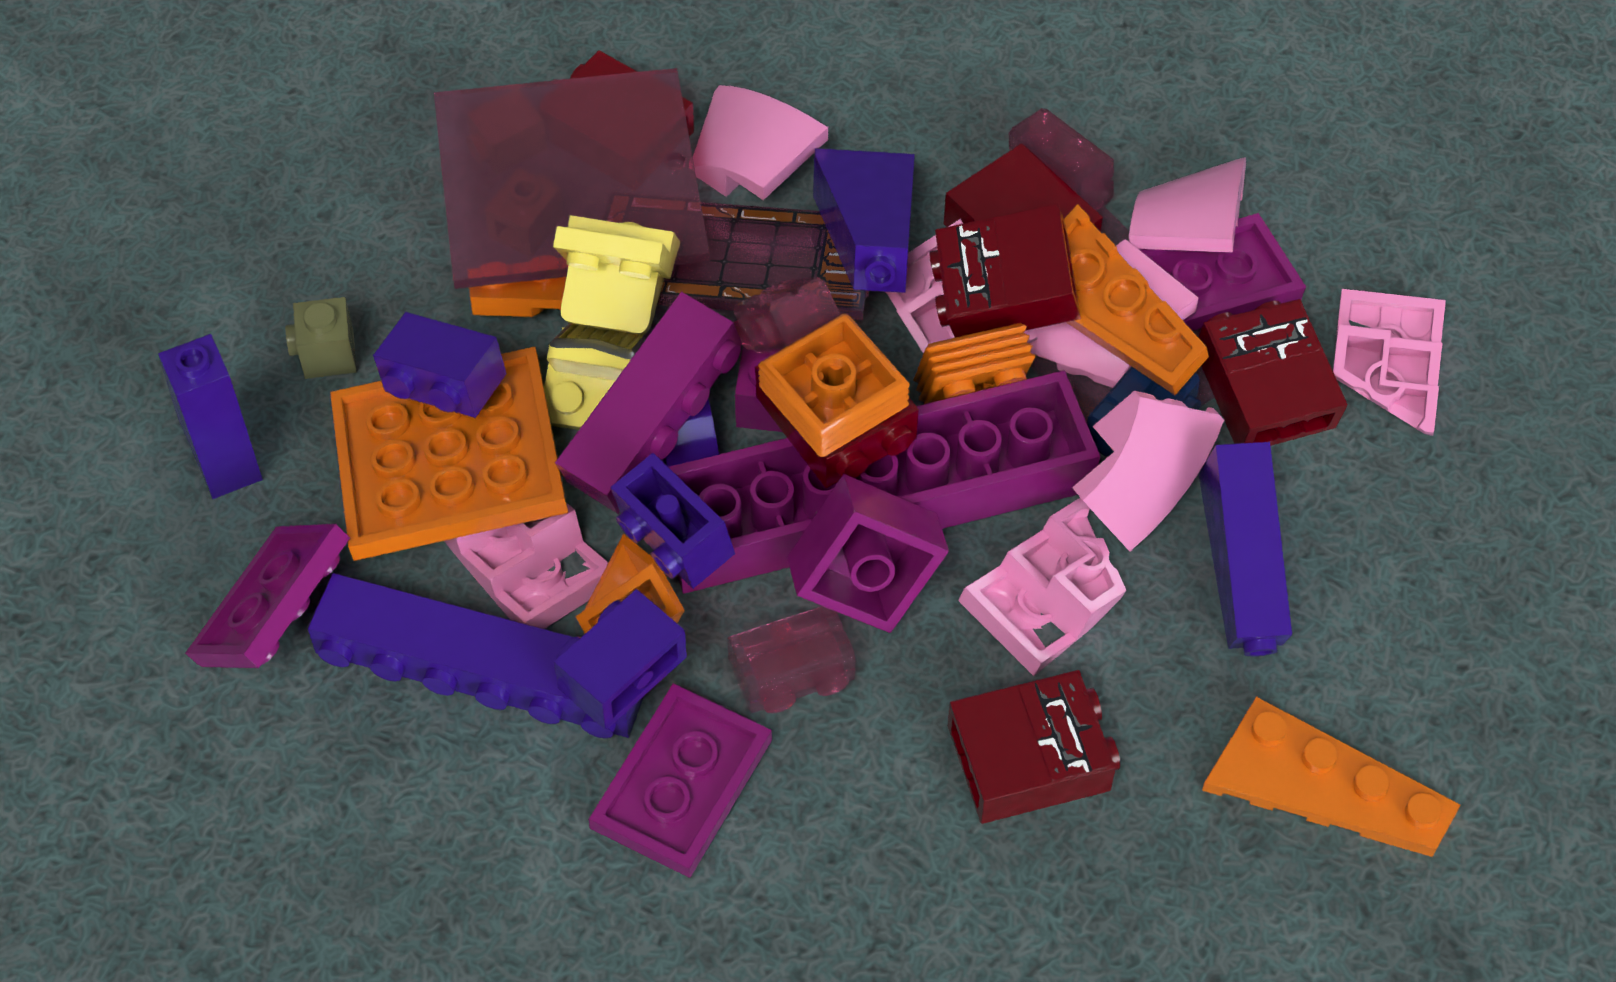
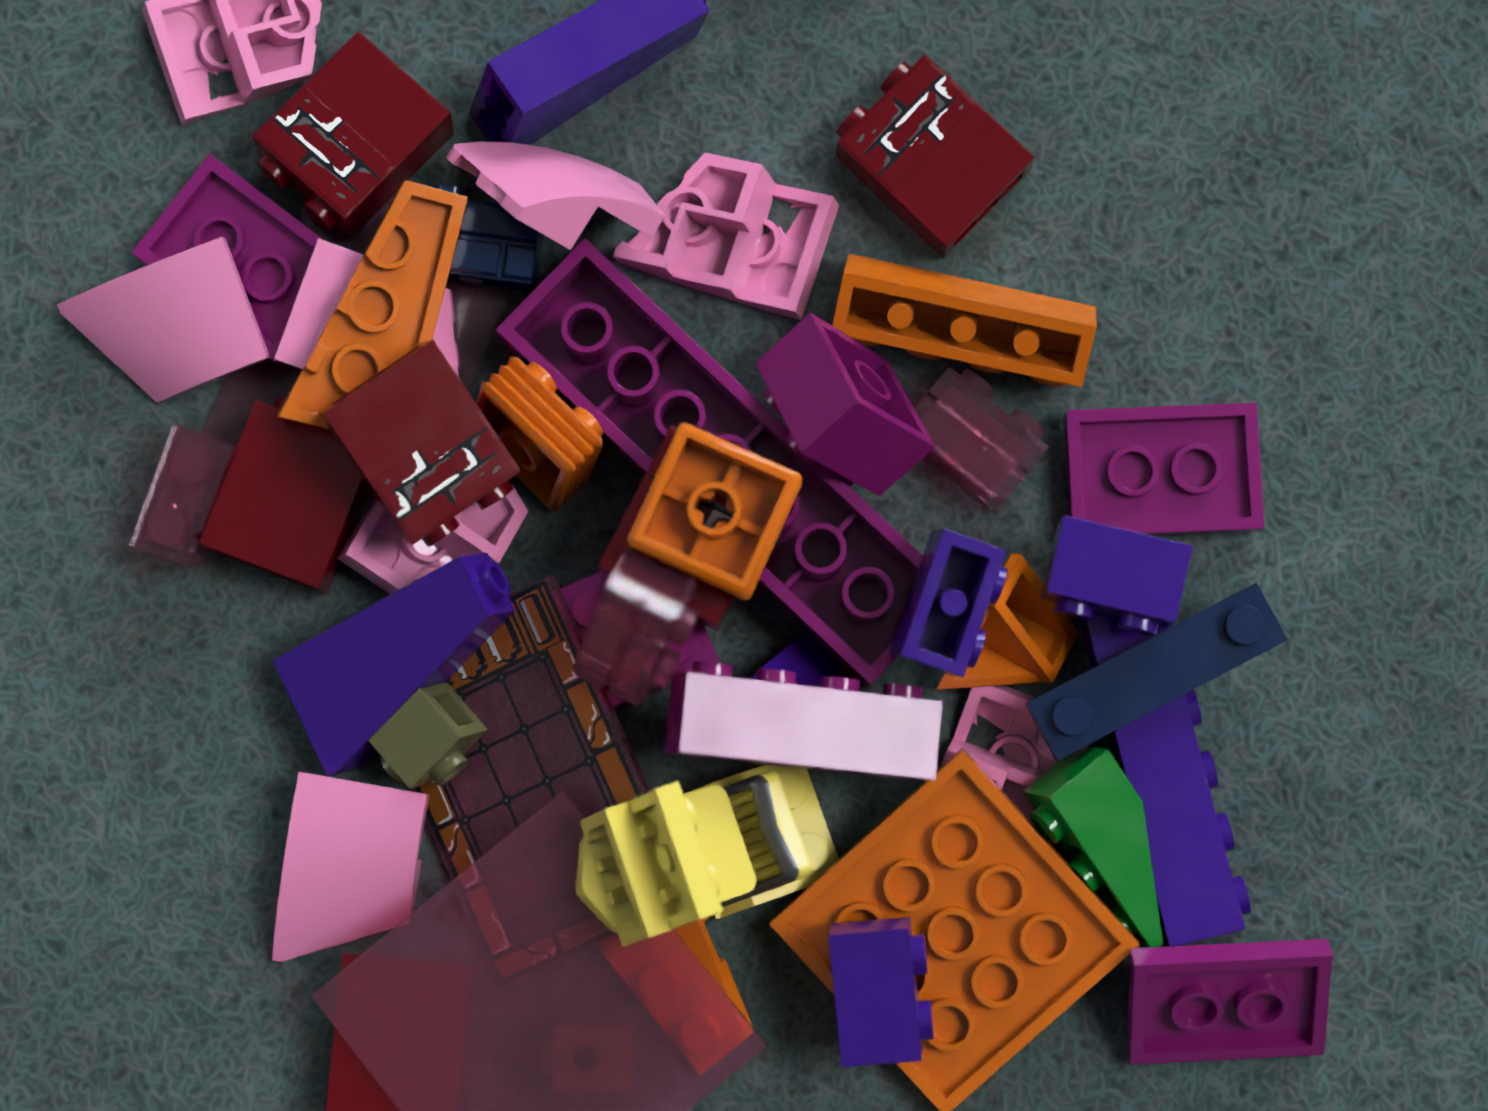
camera: 120 degrees left, 25 degrees up
none -> olive brick [368,682,488,789]
none -> orange brick [832,253,1097,387]
none -> green slope [1022,746,1163,948]
none -> dark blue plate [1025,582,1288,762]

